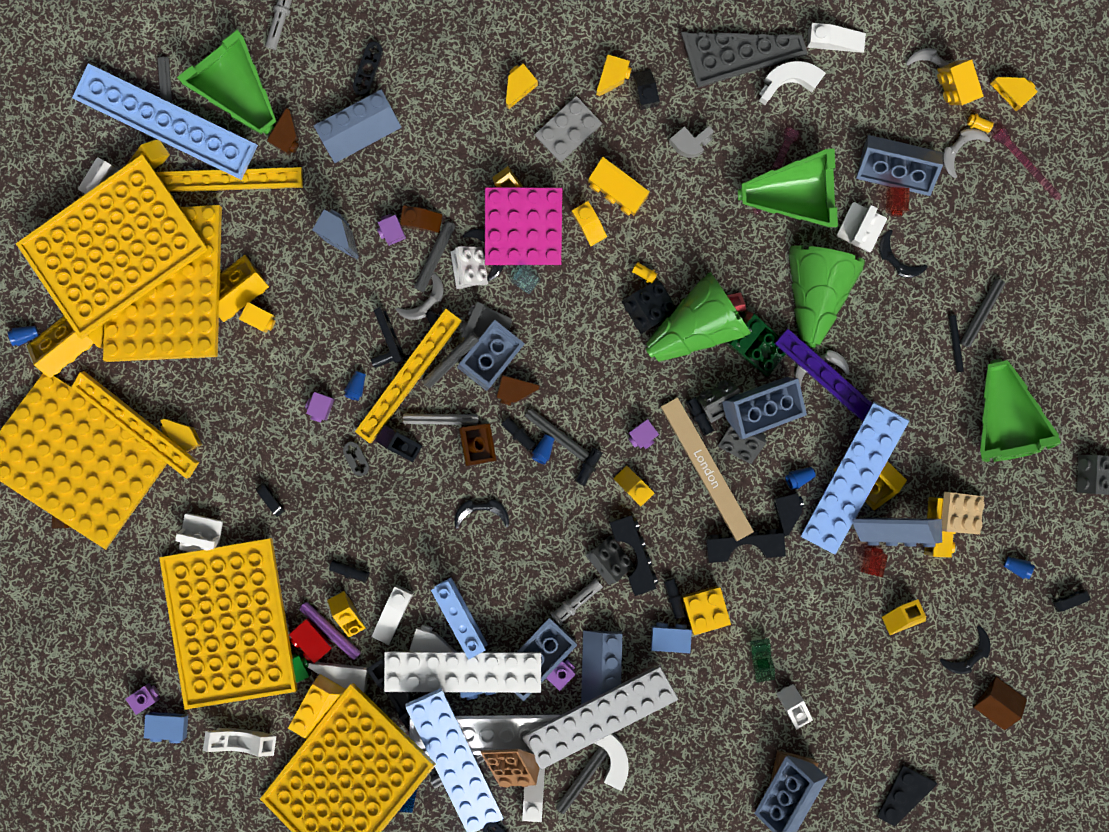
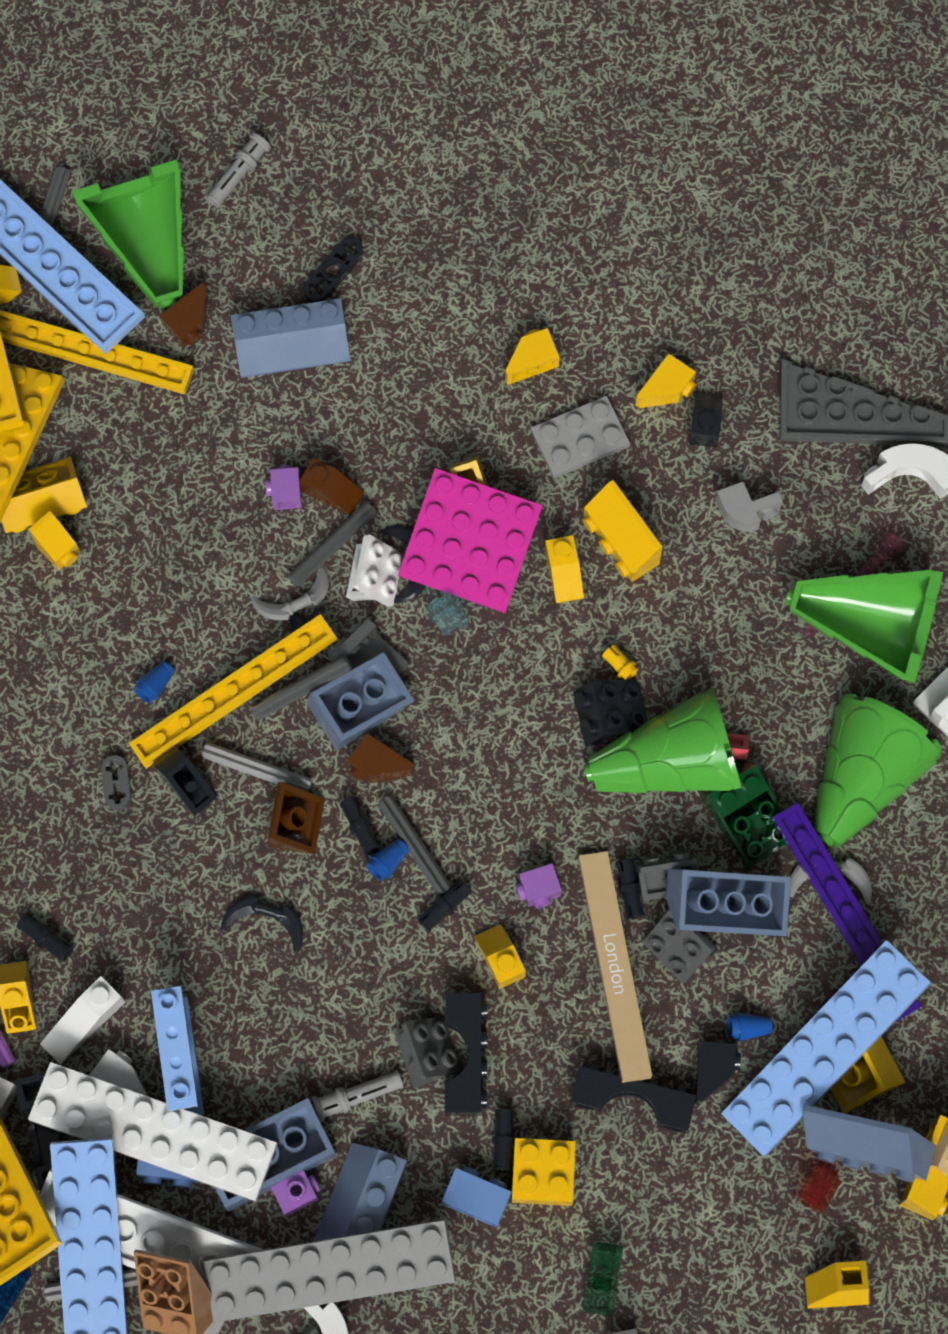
camera: 15 degrees right, 15 degrees down
medium lavender brick [305,392,335,423] -> none
sand blue slope [312,209,359,260] -> none
black piece [371,307,406,368] -> none

